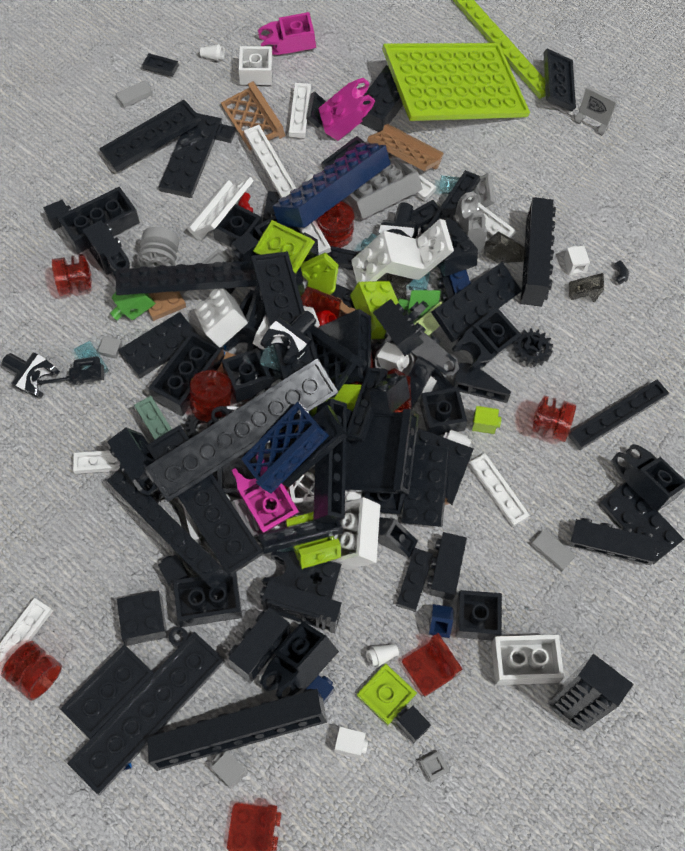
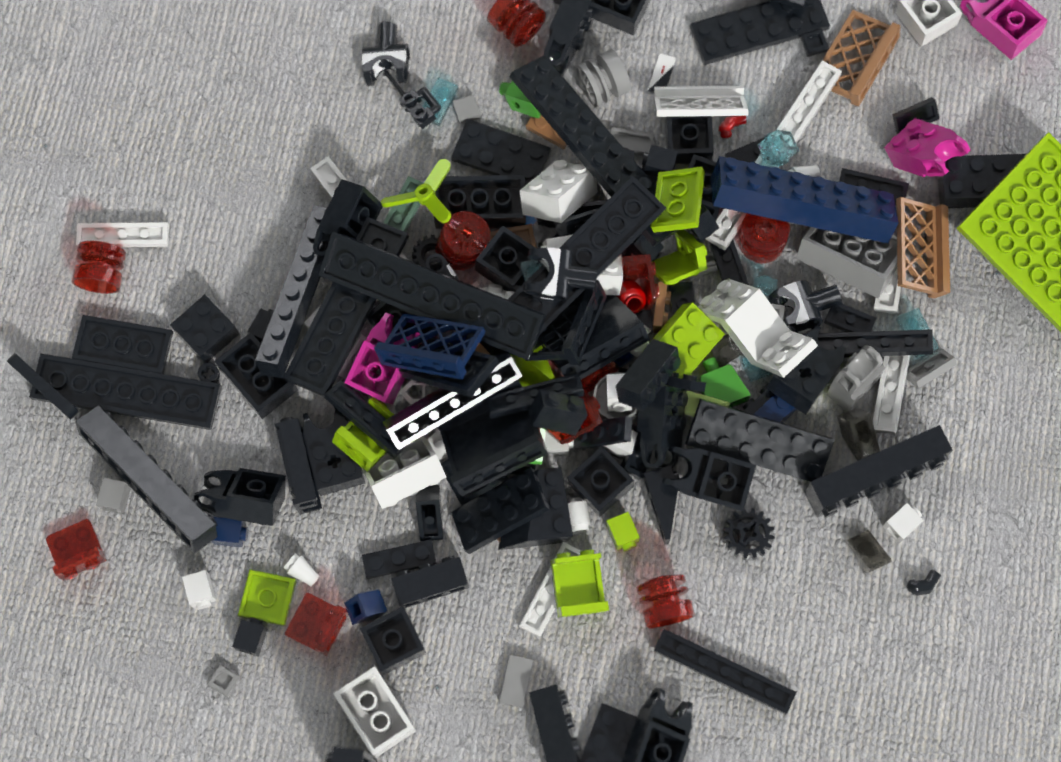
camera: 65 degrees right, 10 degrees up
black brick [228,607,291,684] -> none
white plate [289,83,311,138] -> none
none -> black beam [7,353,79,420]
none -> lime piece [381,159,451,223]
none -> lime panel [550,550,609,618]
none -> white sticker [648,54,676,92]
none -> clear light blue brick [757,130,799,166]

